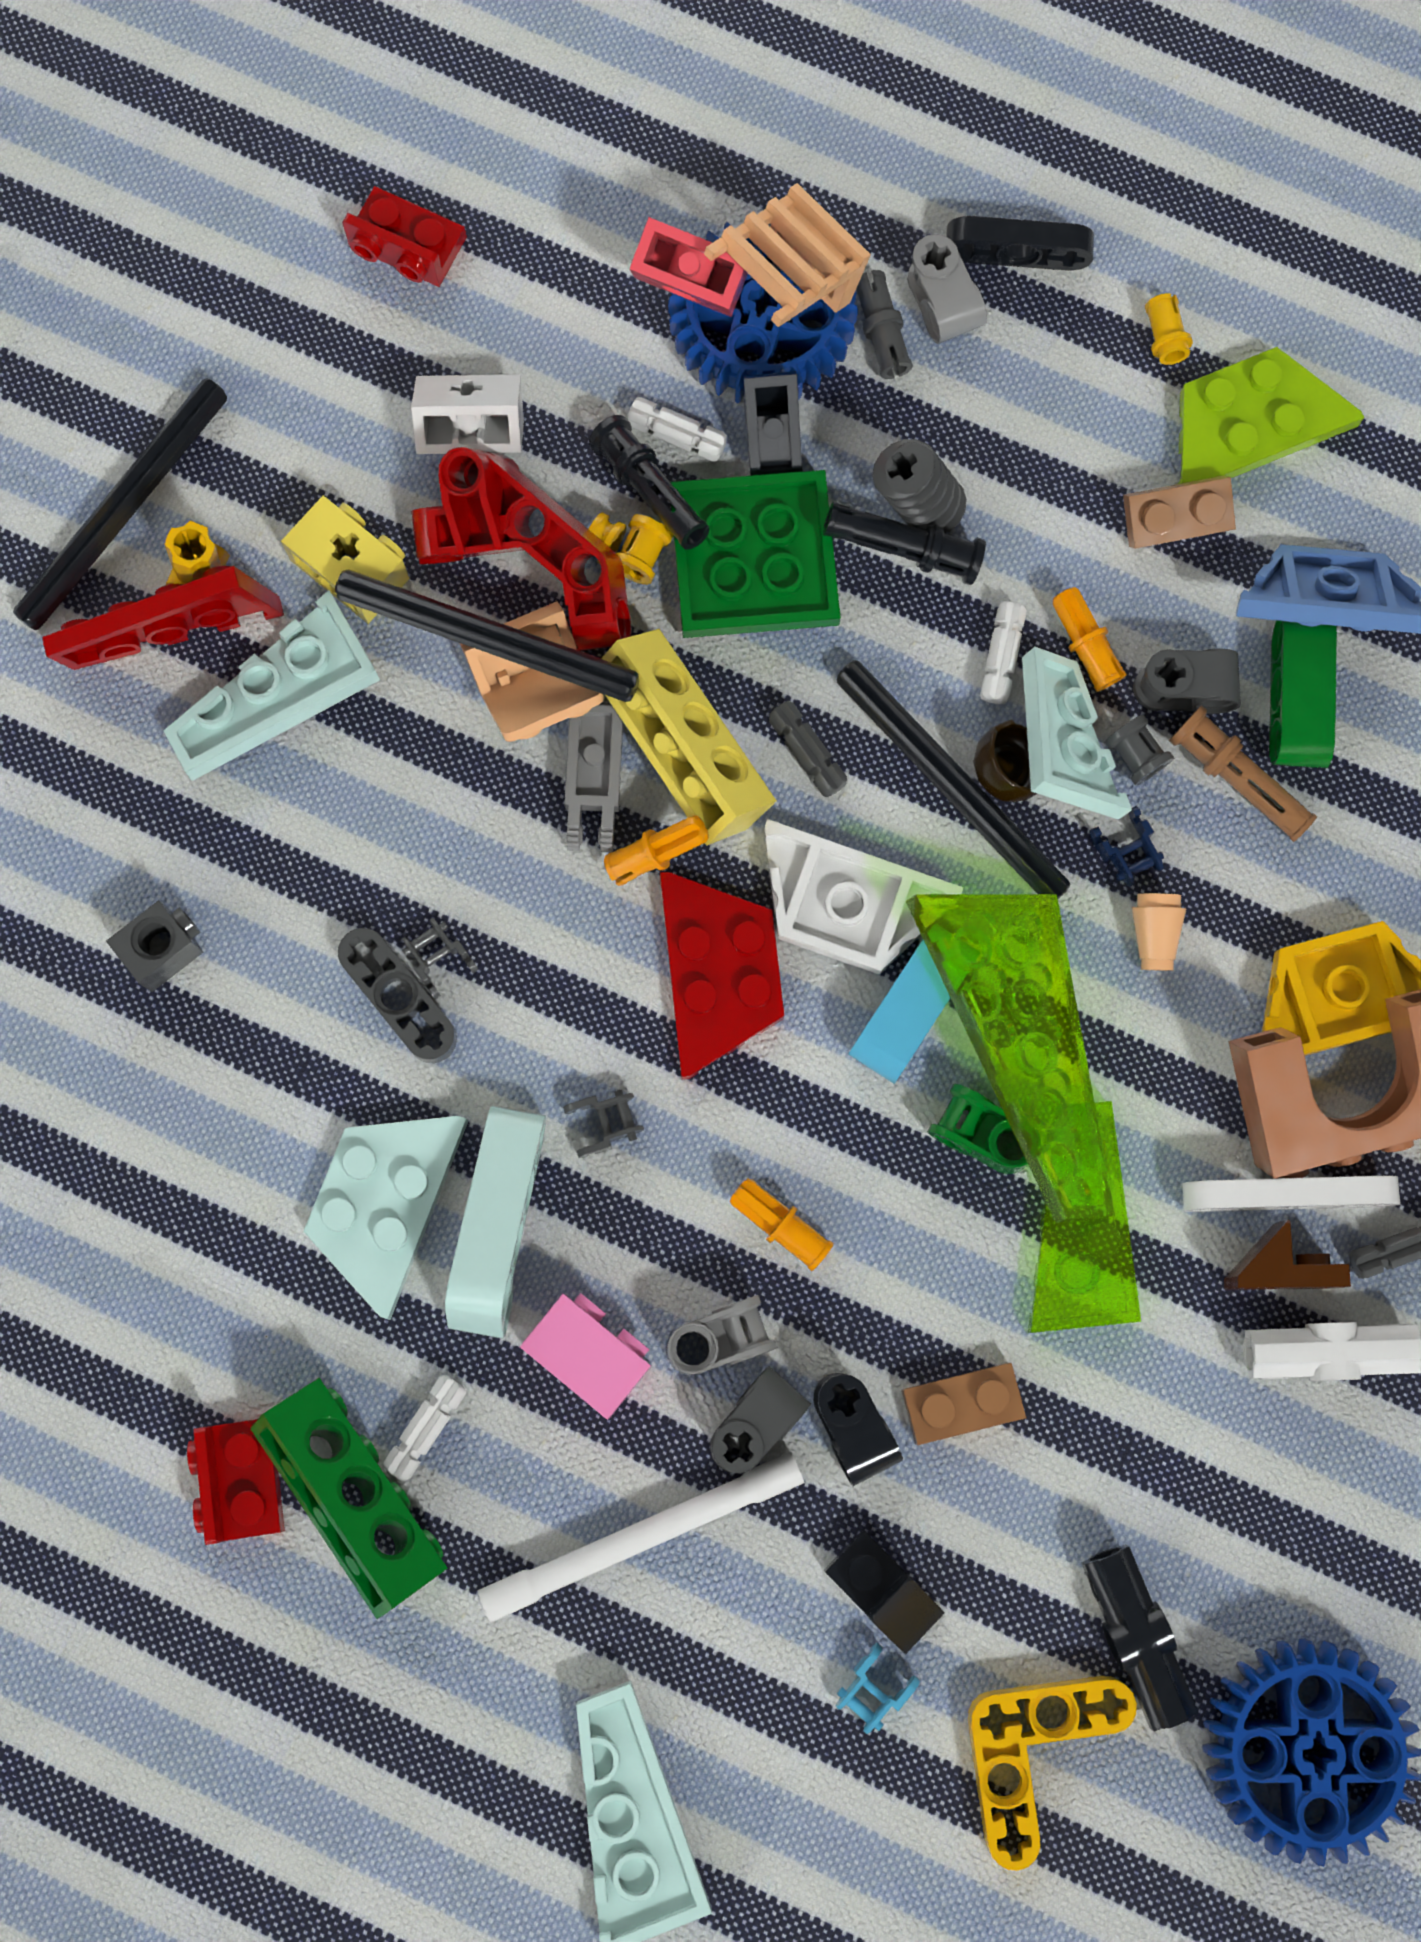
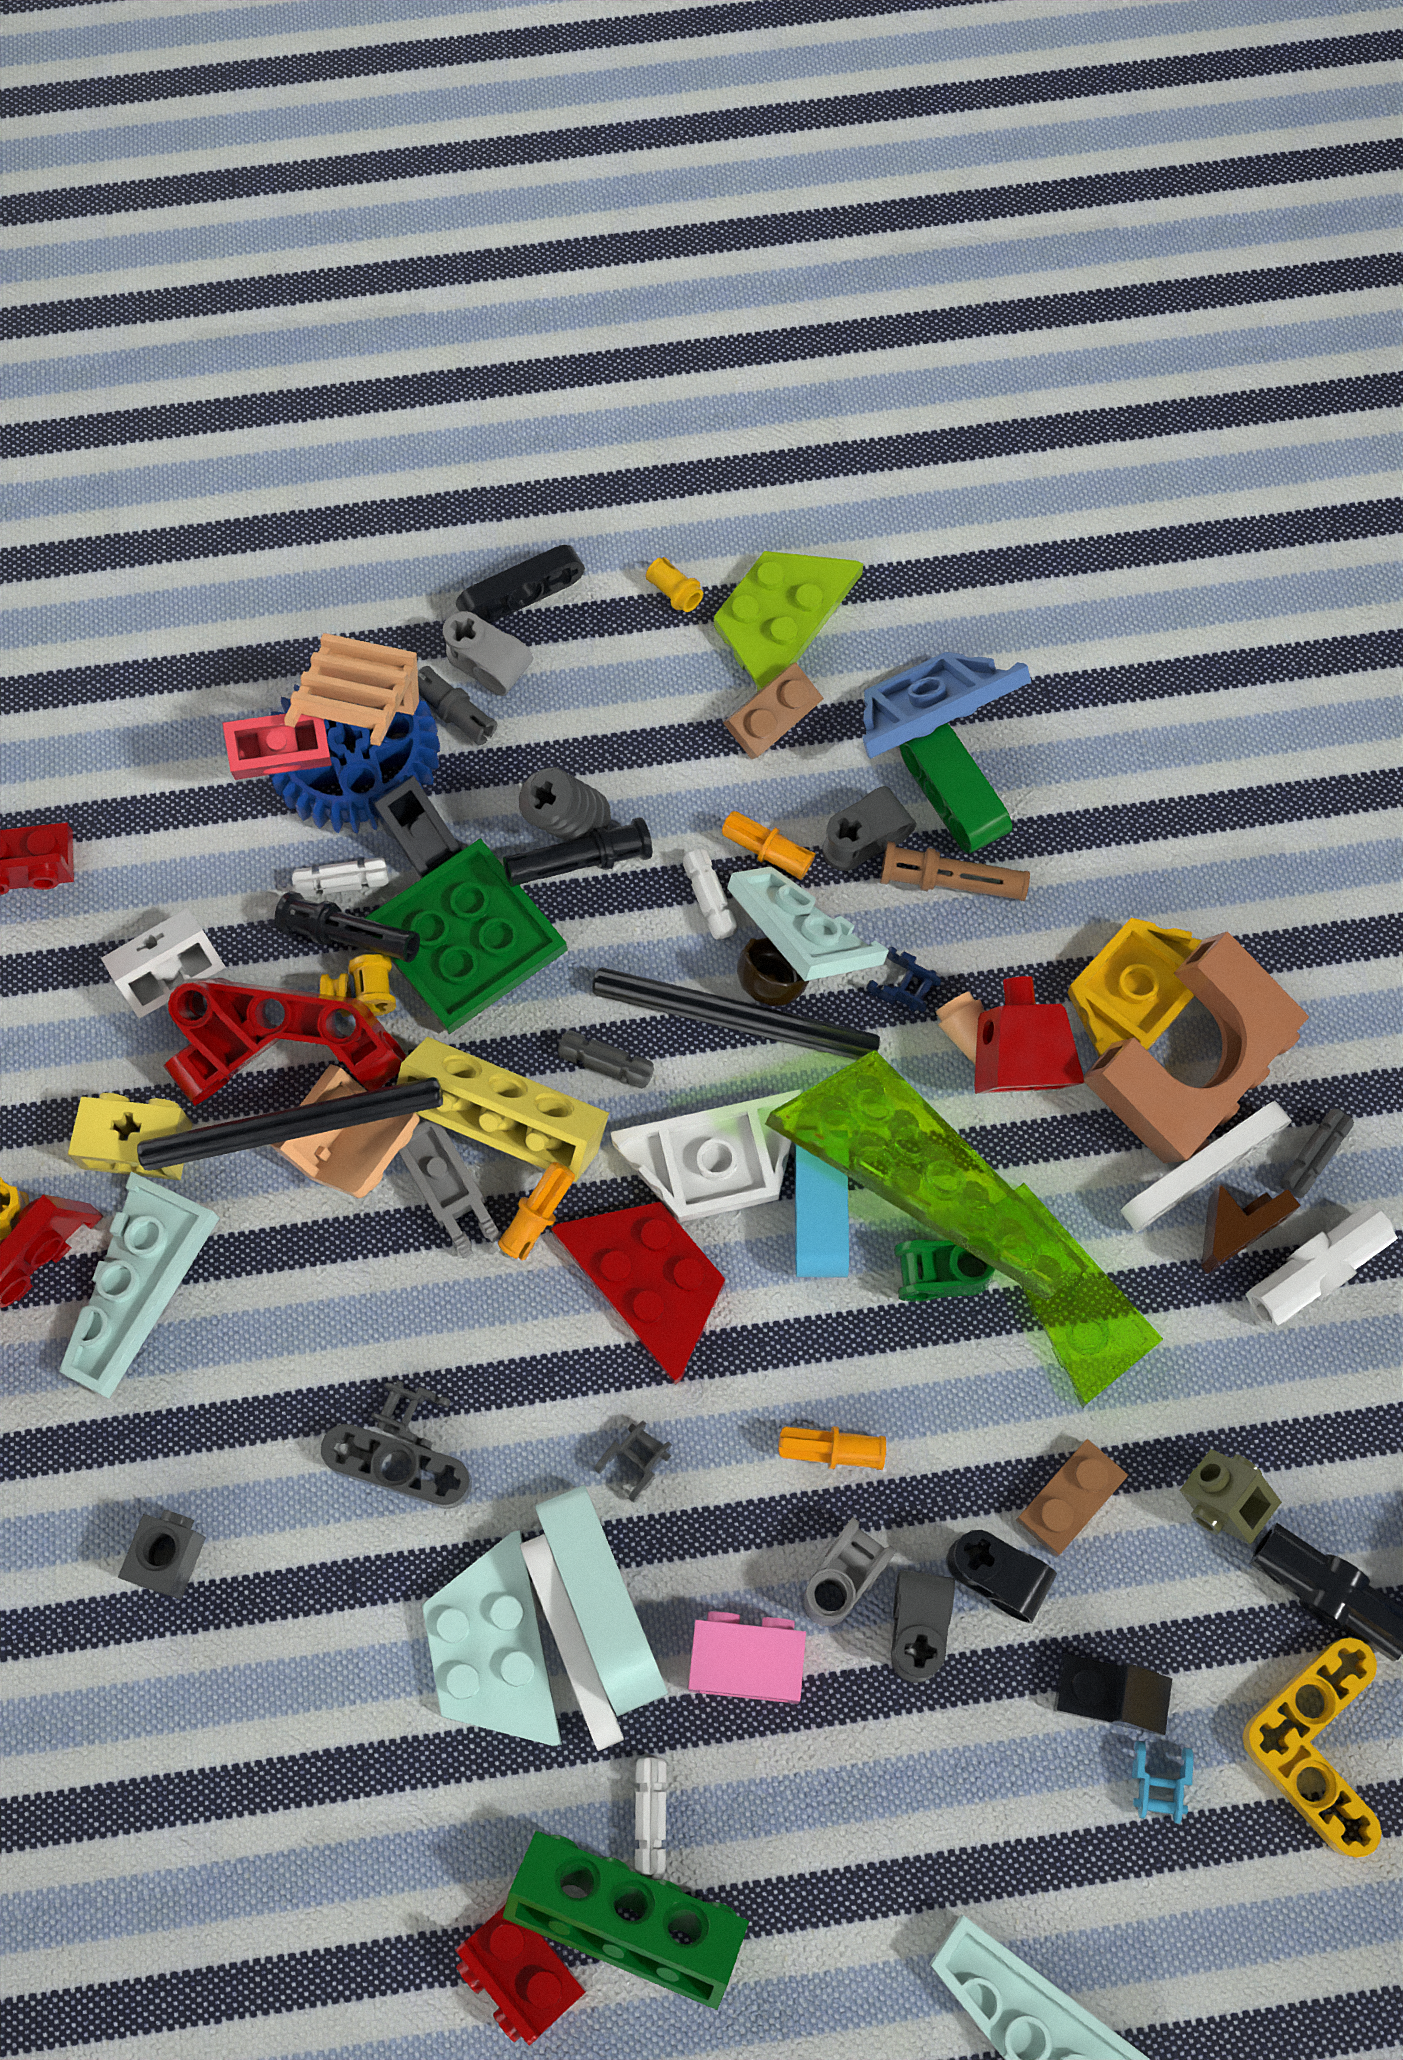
camera: 30 degrees left, 10 degrees down
white piece [478,1451,804,1623] -> none
dark grey bush [1104,715,1175,785] -> none
none -> white beam [520,1534,624,1751]
none -> red torso [974,976,1084,1094]
none -> olive brick [1179,1449,1282,1545]

